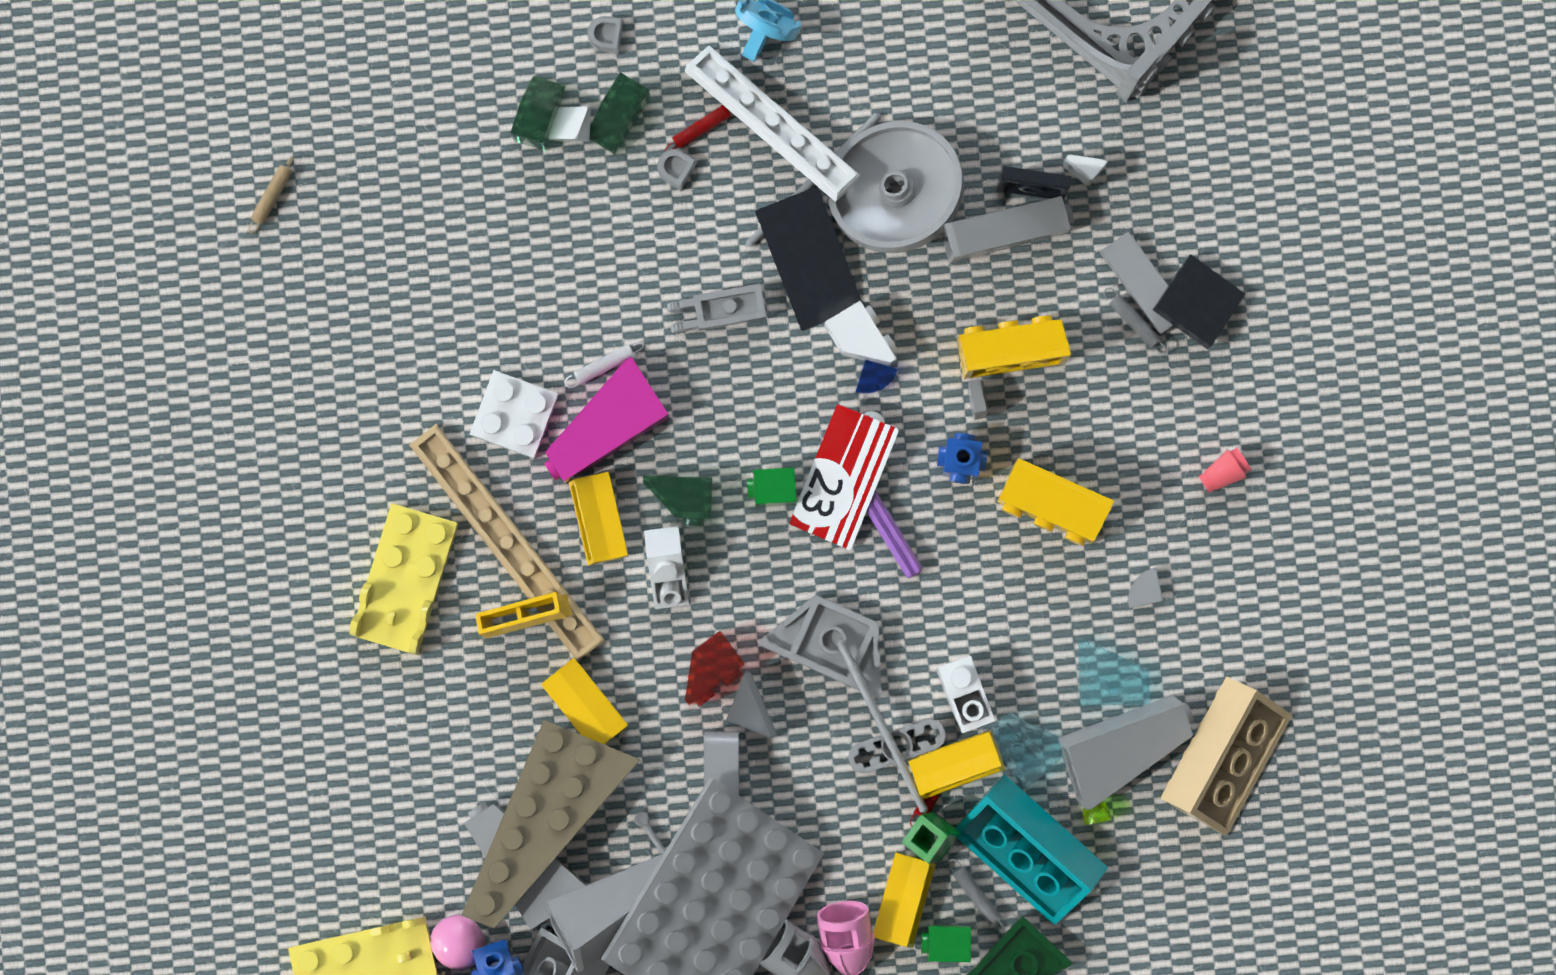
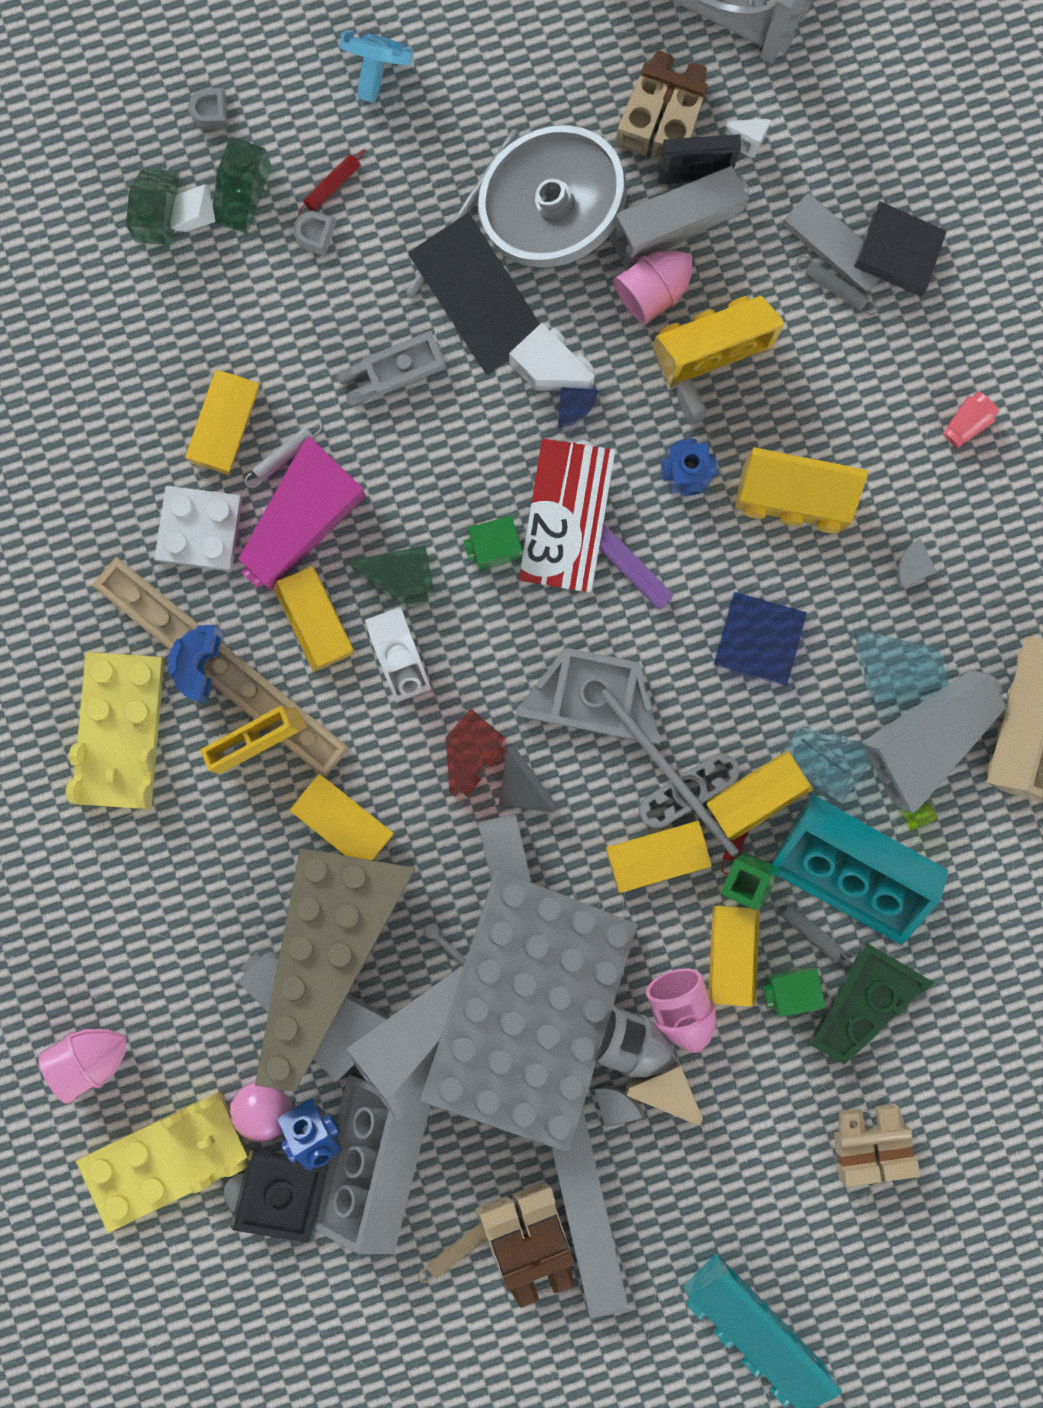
camera: 15 degrees left, 0 degrees up
white tile [685,46,860,202] -> none
white slope [936,656,995,733] -> none
none -> bright pink helmet [38,1029,126,1104]
none -> blue cylinder [168,625,224,706]
none -> yellow piece [185,370,259,476]
none -> yellow piece [606,821,712,893]
none -> bright pink helmet [613,250,693,325]
none -> tan hips [615,50,708,161]
none -> clear blue tile [713,592,807,686]

